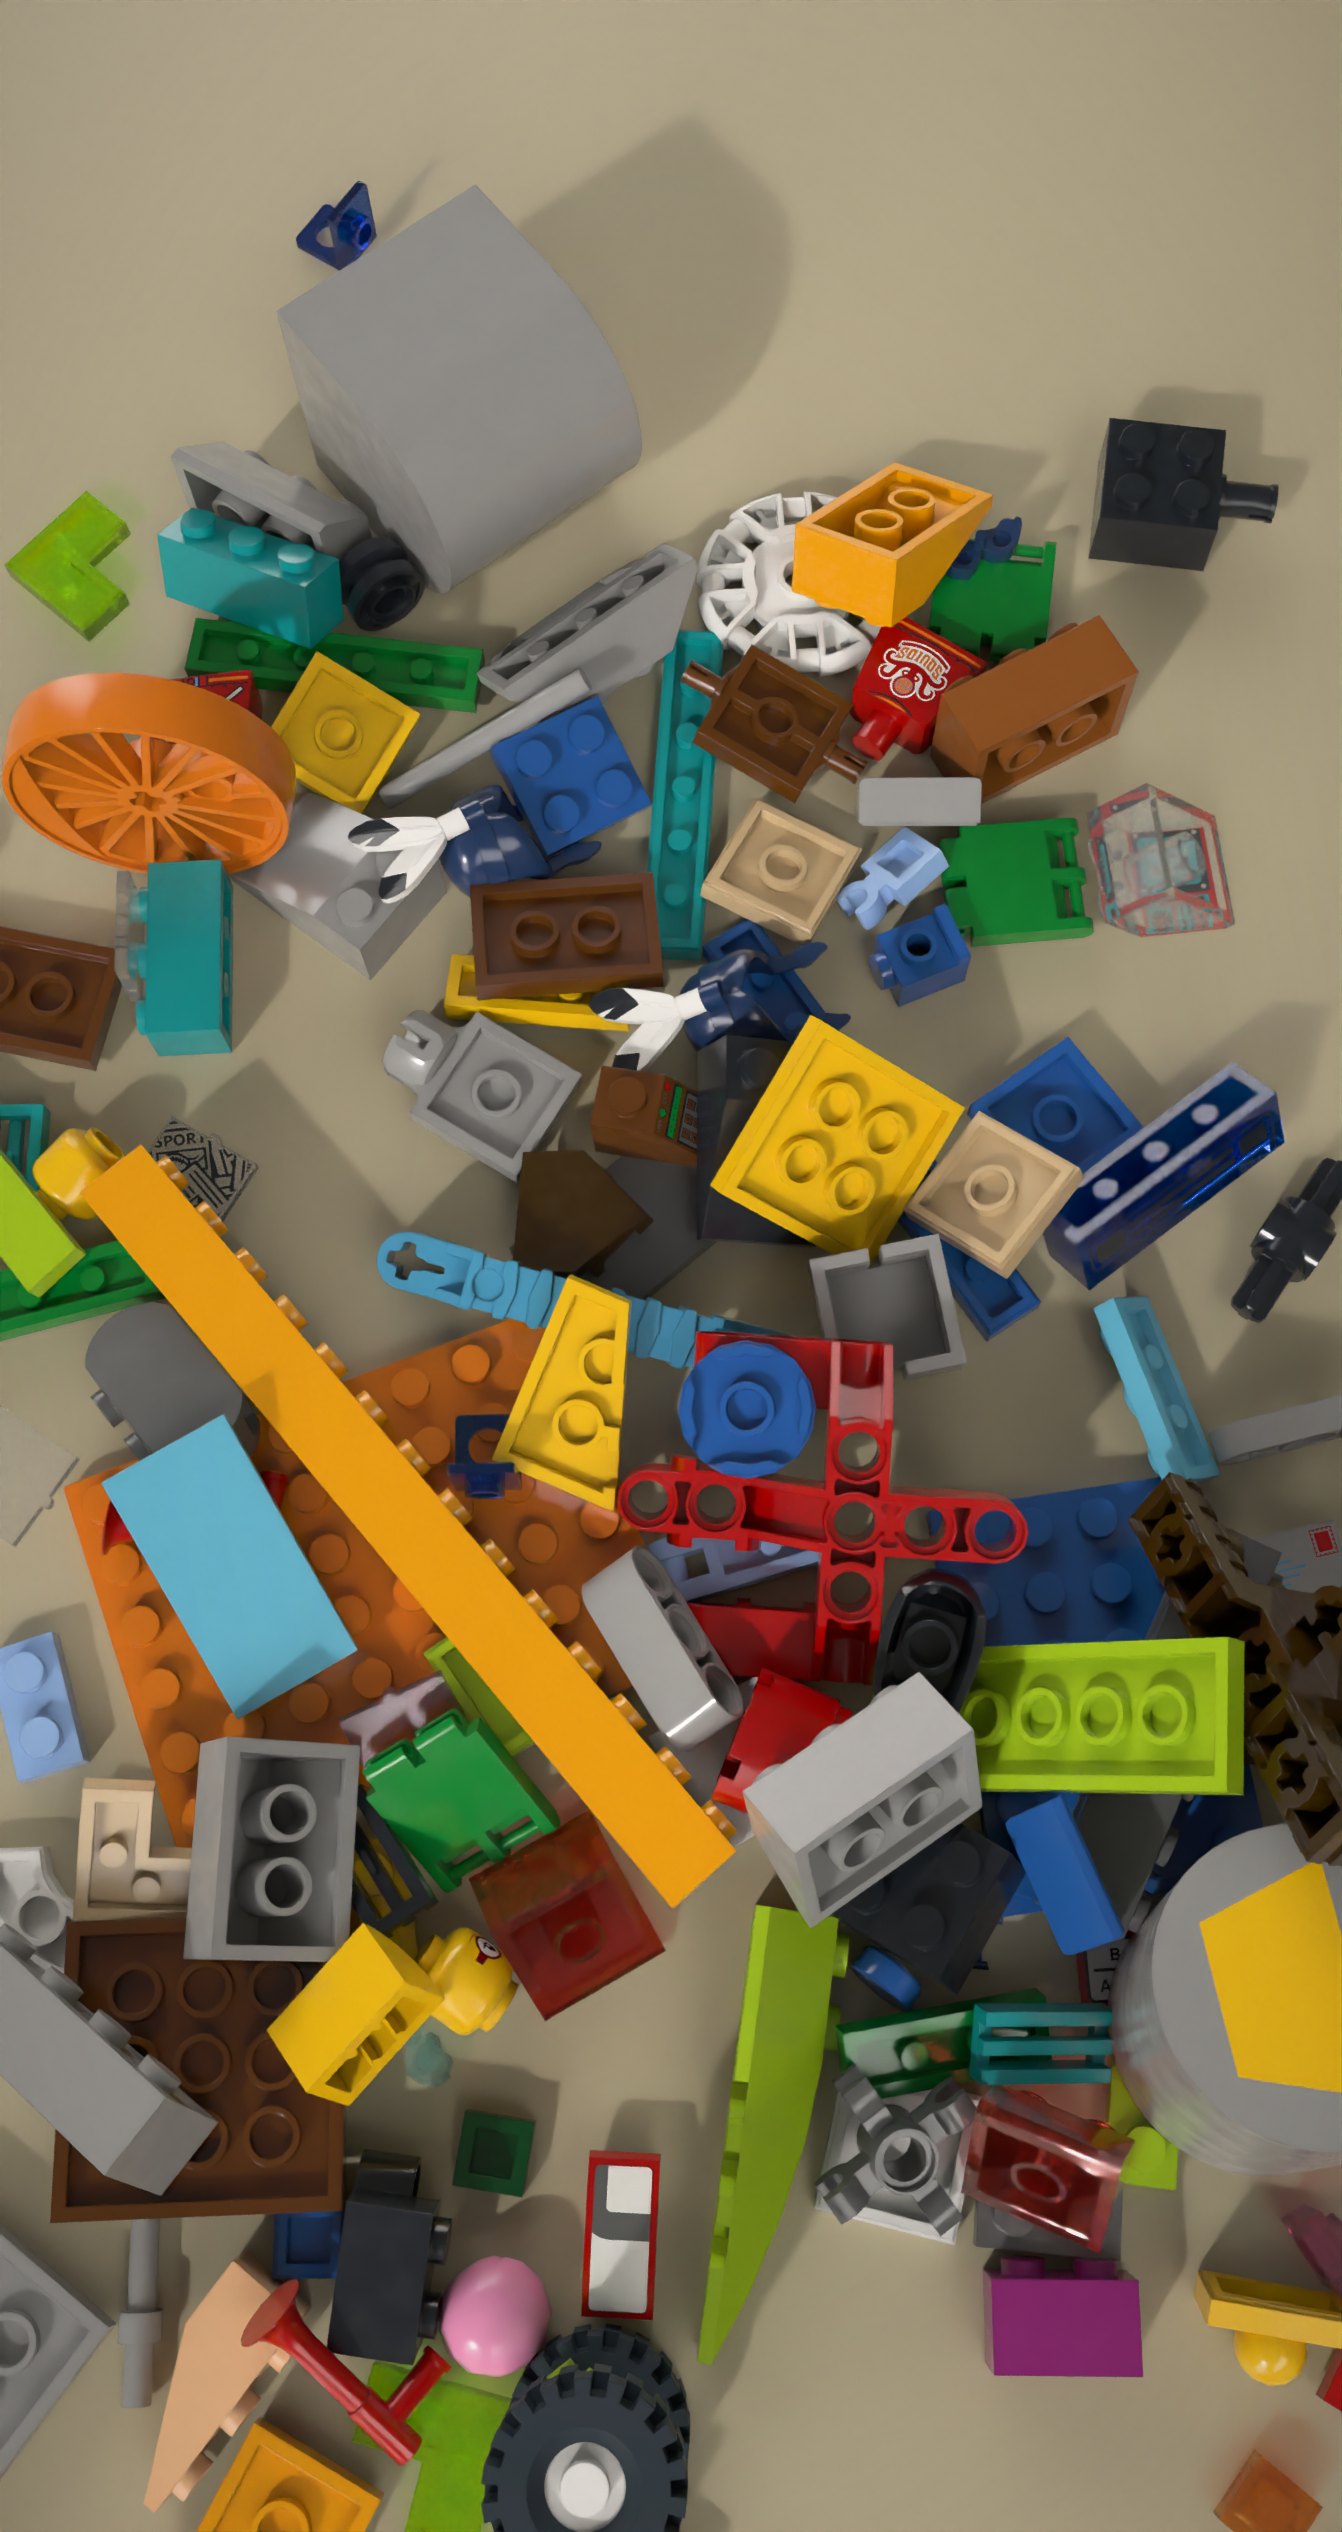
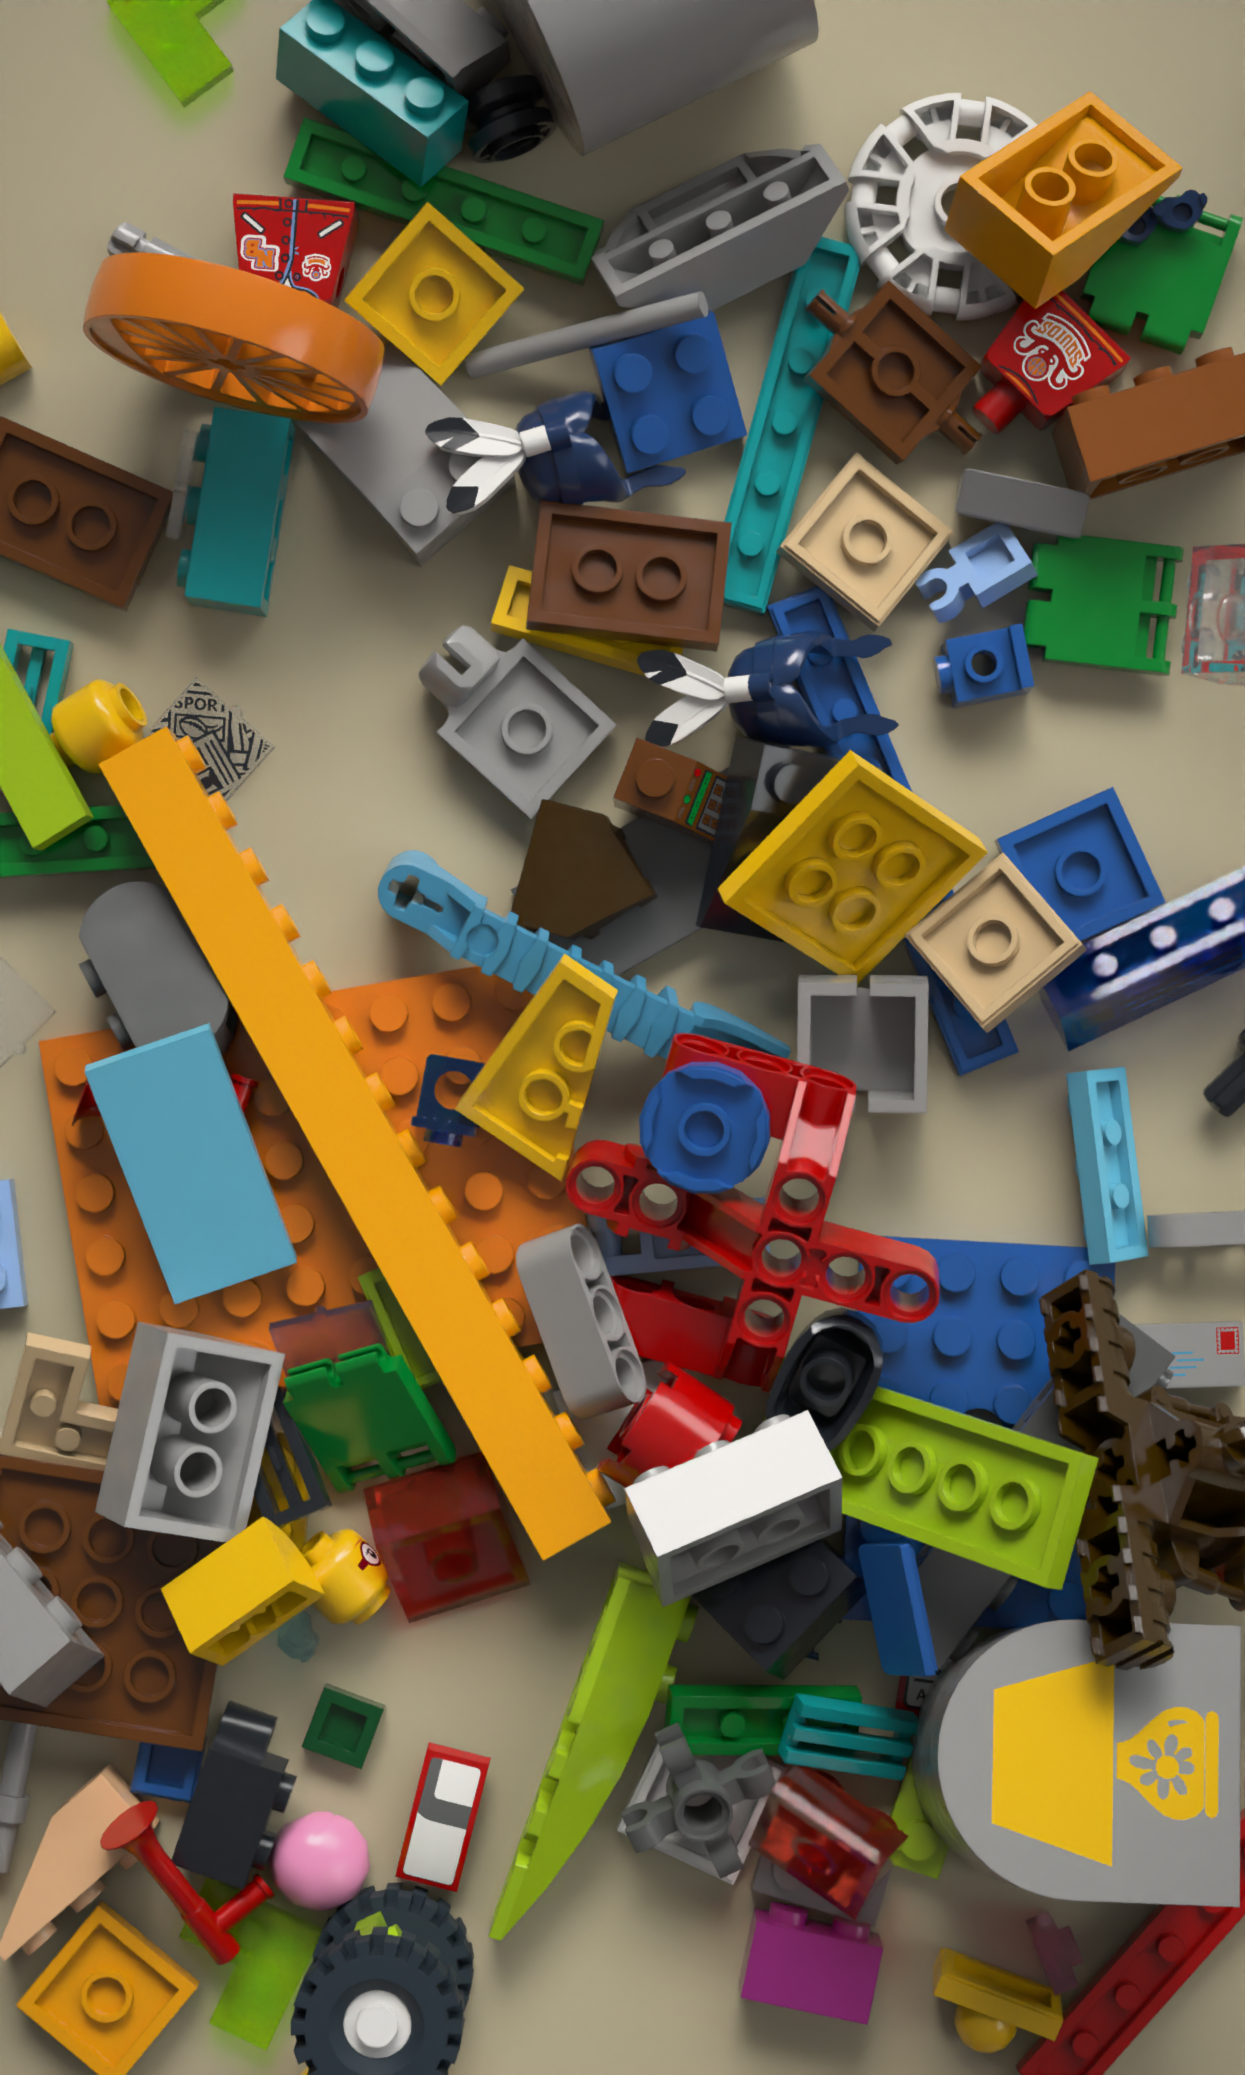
camera: 10 degrees right, 15 degrees up
blue tile [851,1946,922,2012] -> none

